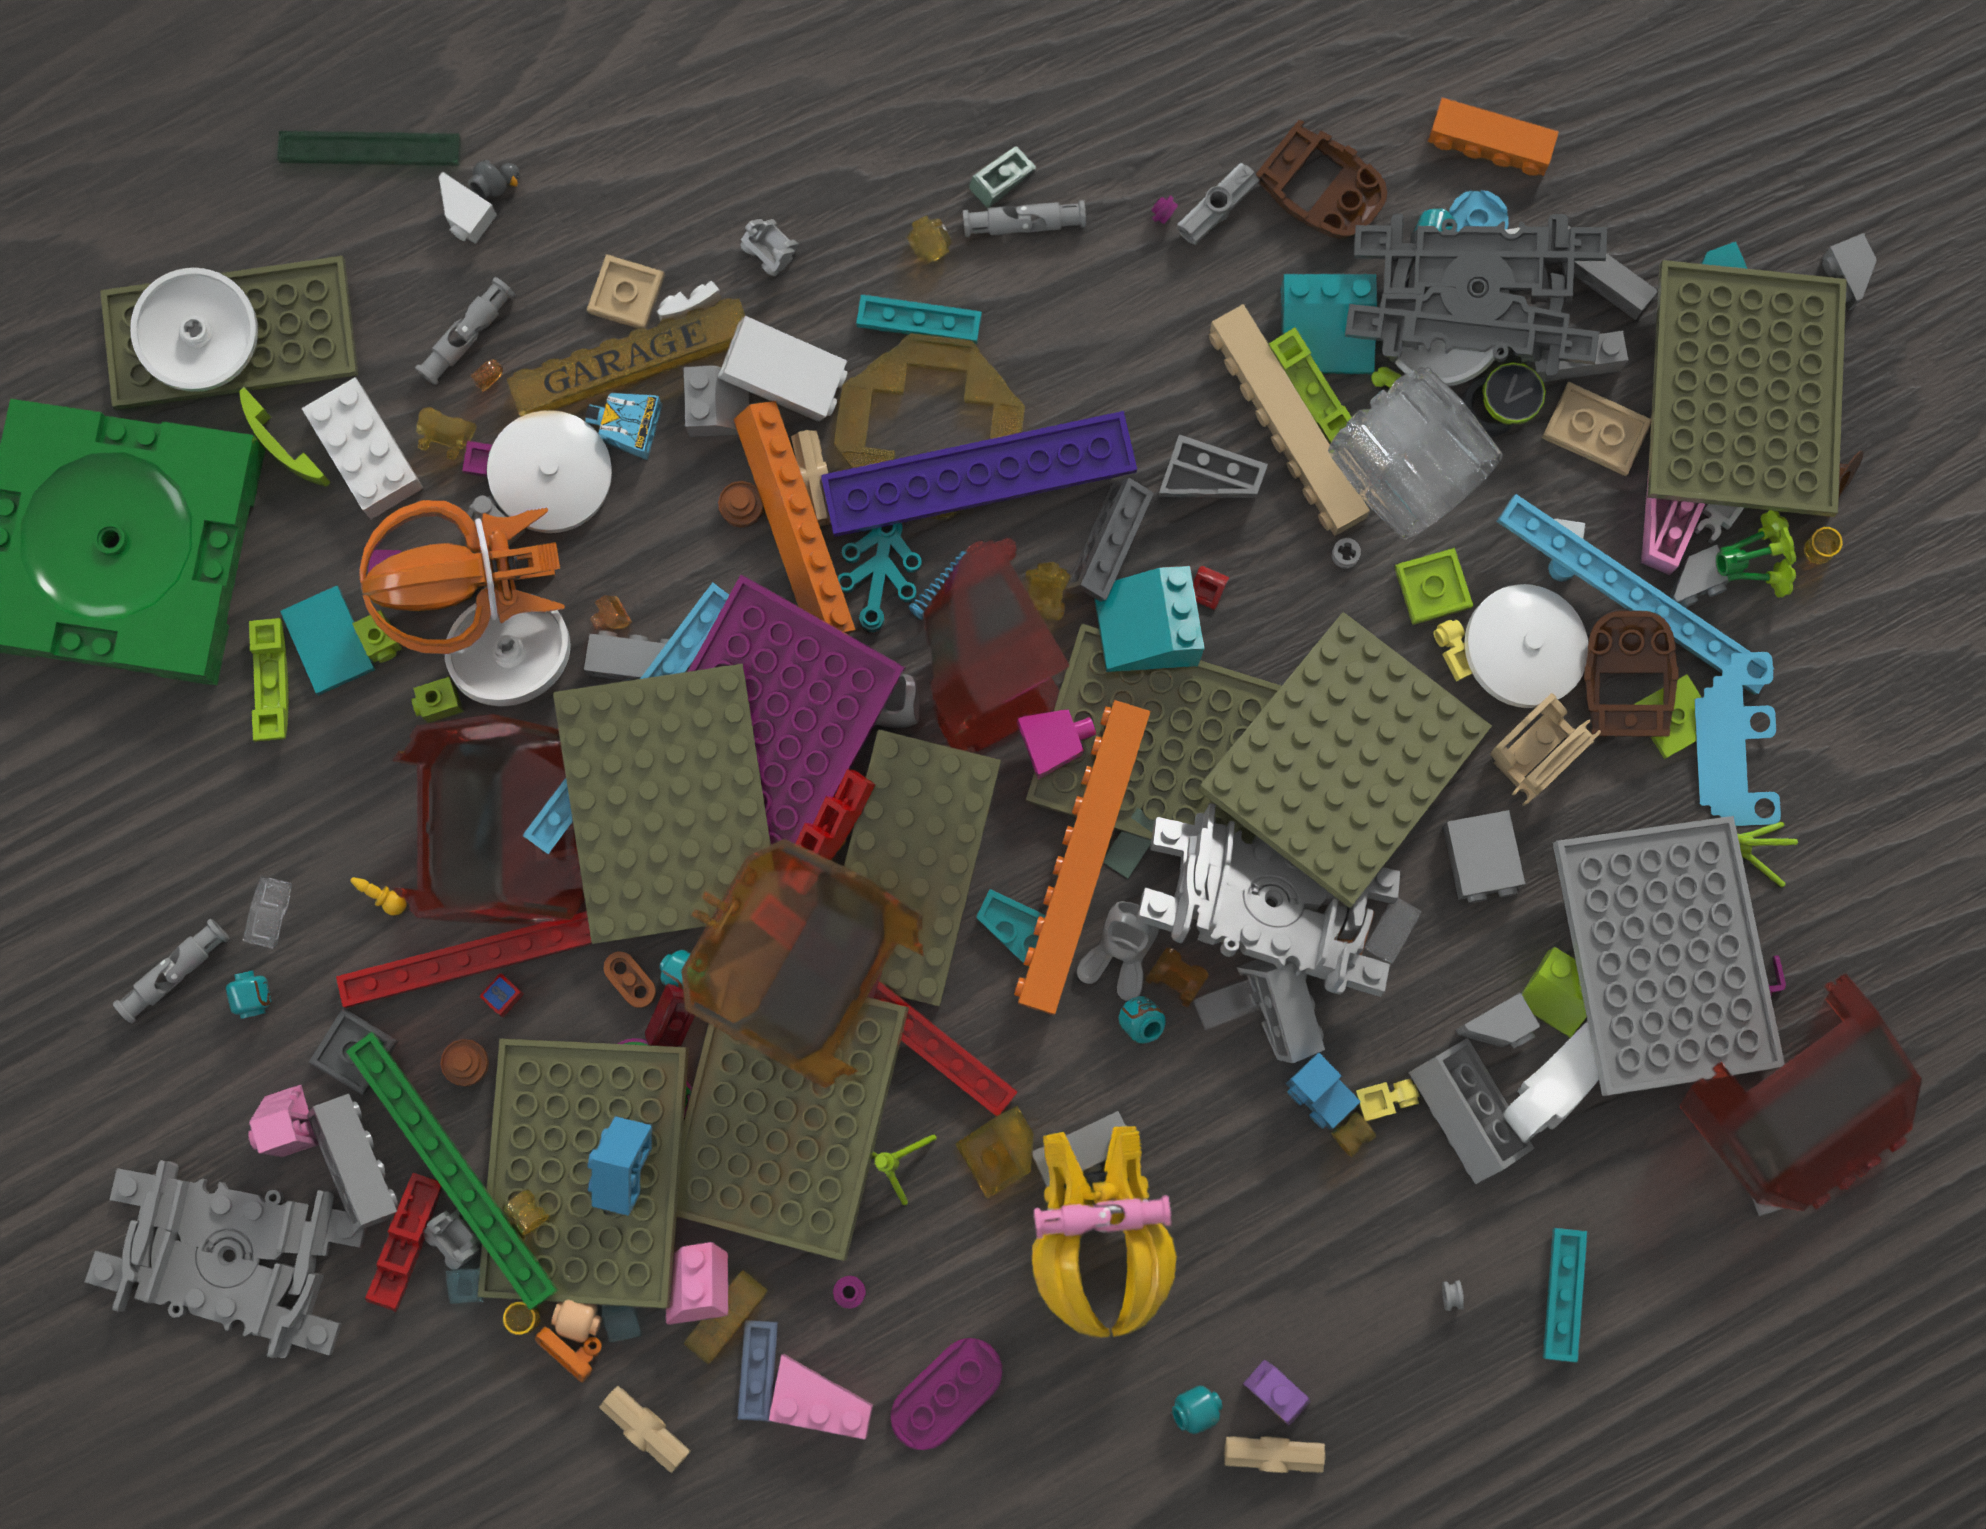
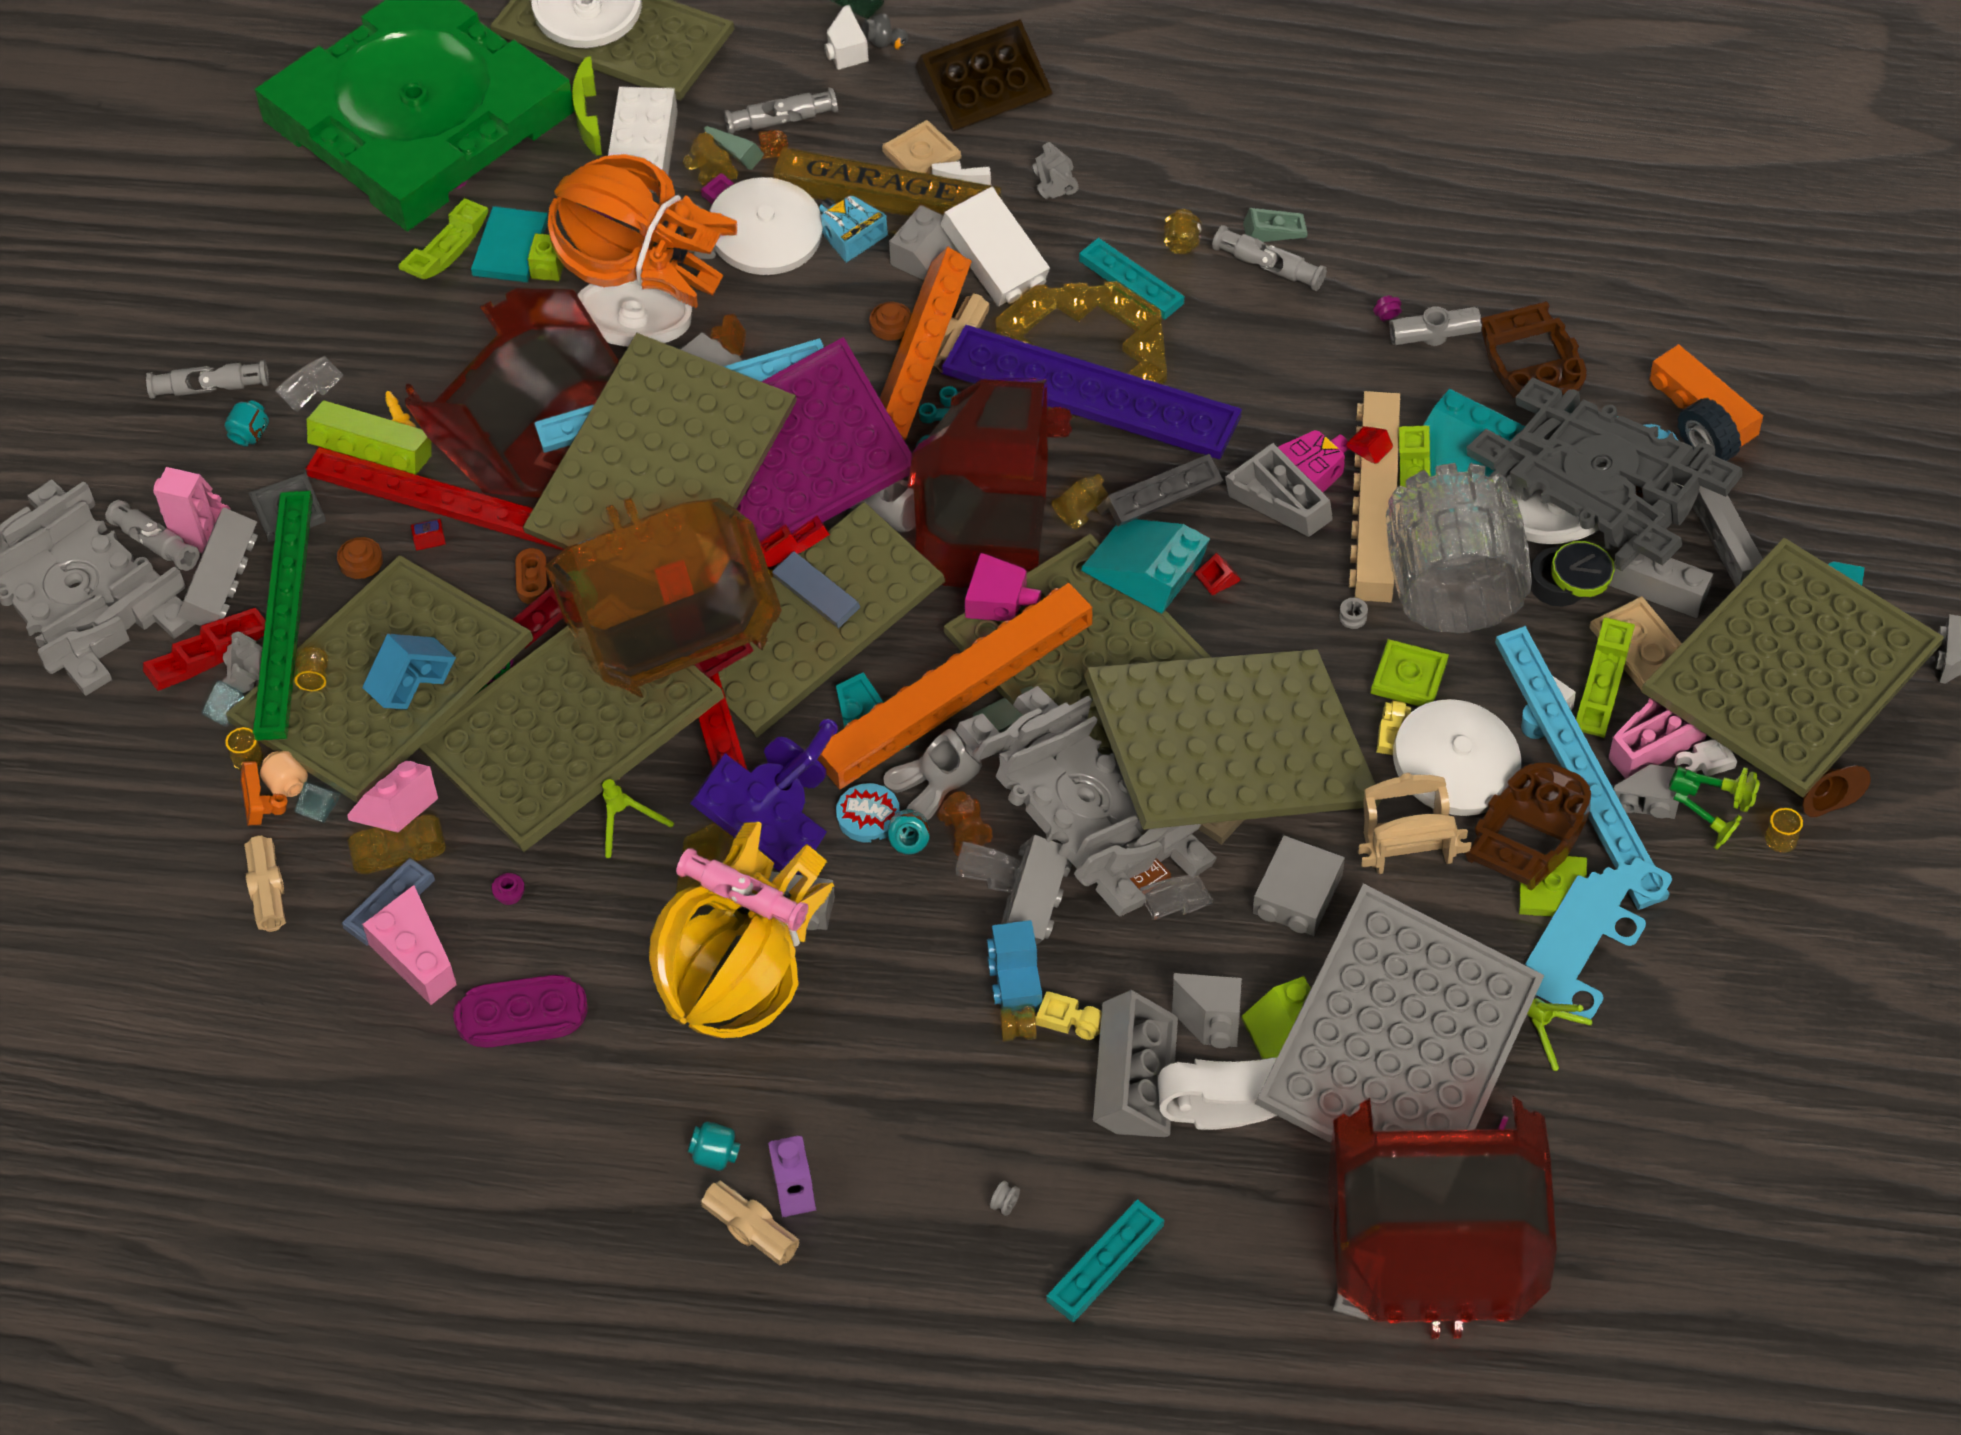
camera: 35 degrees right, 25 degrees down
none -> light grey piece [105,500,200,571]
none -> lime brick [307,400,432,475]
none -> dark purple plate [690,719,838,875]
none -> sand green slope [704,126,764,170]
none -> sand blue tile [772,551,860,629]
none -> tile [836,783,900,843]
none -> dark brown slope [915,19,1053,132]
none -> dark pink torso [1278,430,1349,493]
none -> red slope [1346,426,1393,464]
none -> lime slope [1576,617,1635,738]
none -> black wheel [1677,398,1741,461]

